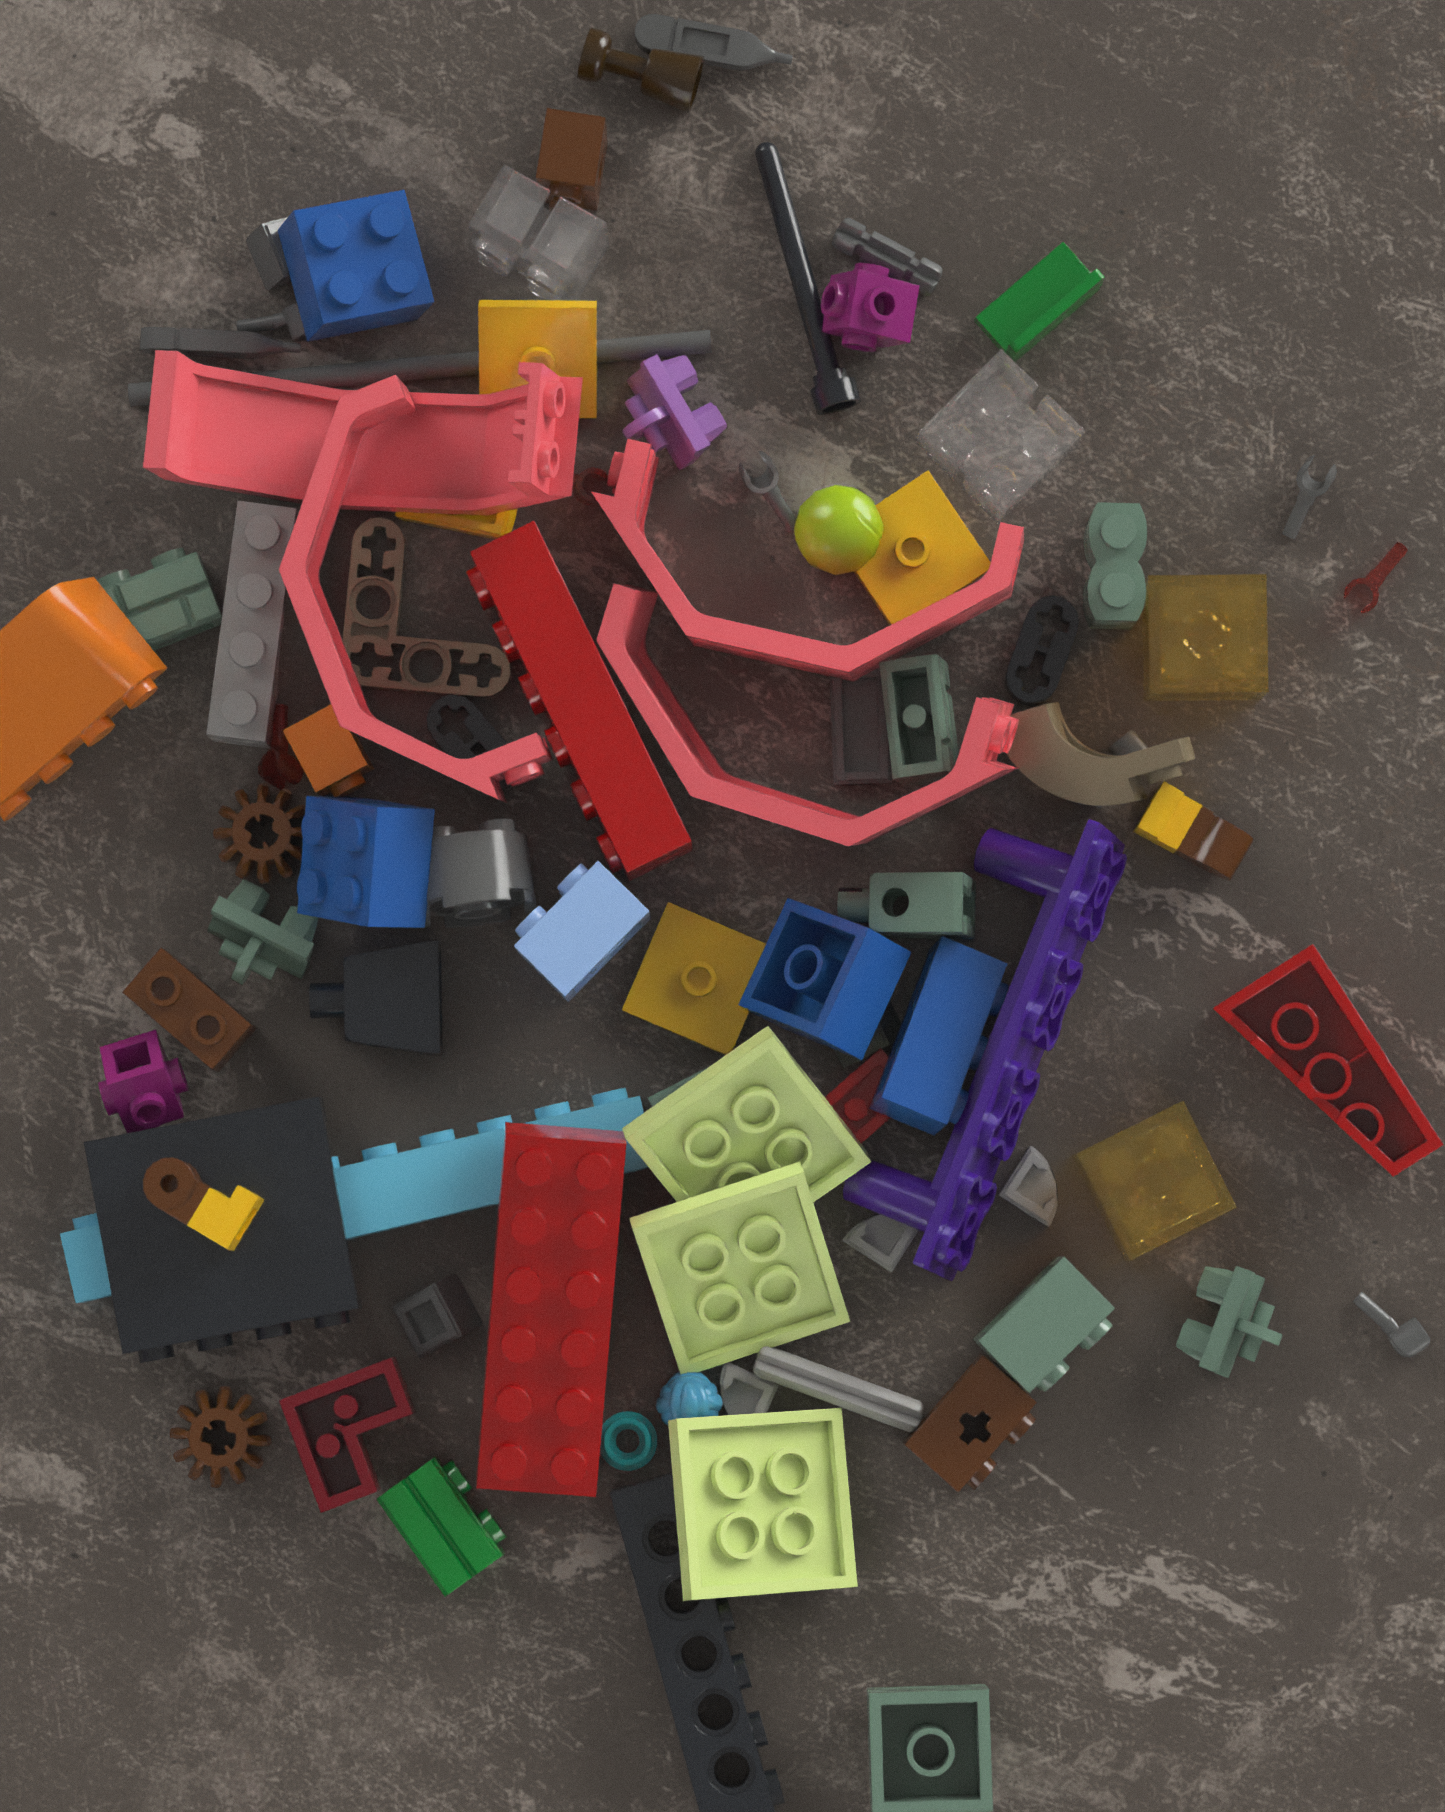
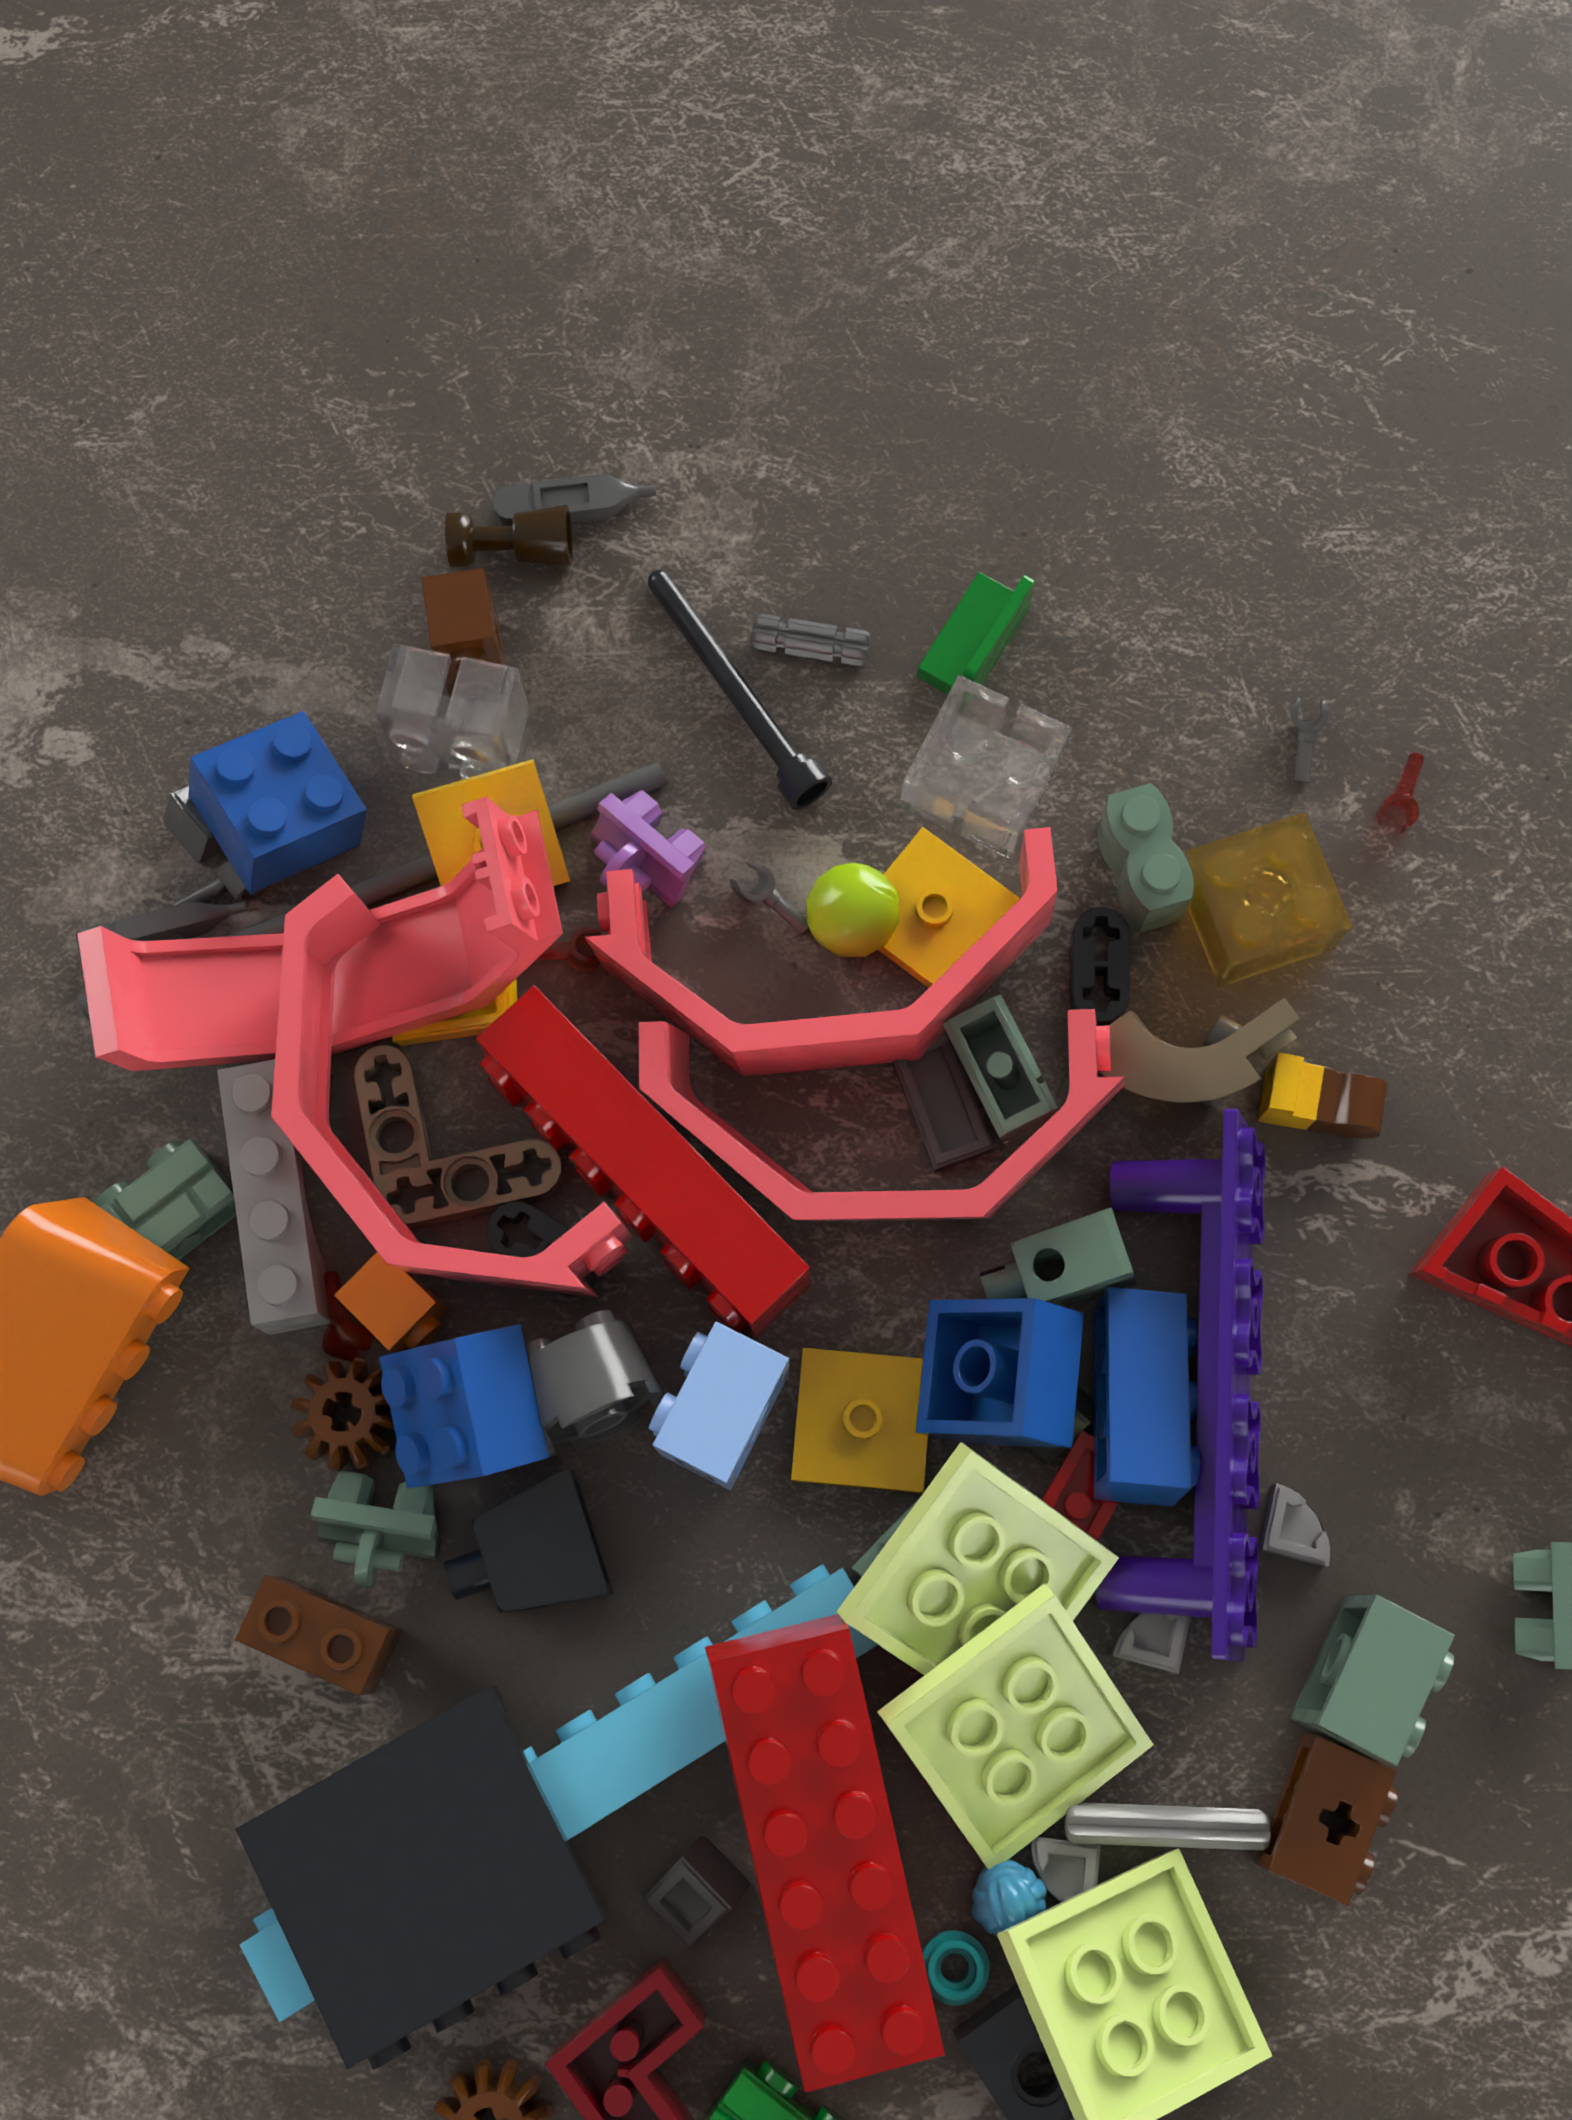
camera: 15 degrees left, 10 degrees down
magenta brick [98,1029,189,1133] -> none
leg [143,1157,265,1251] -> none
magenta brick [821,263,920,352] -> none
clear yellow brick [1072,1101,1237,1261] -> none

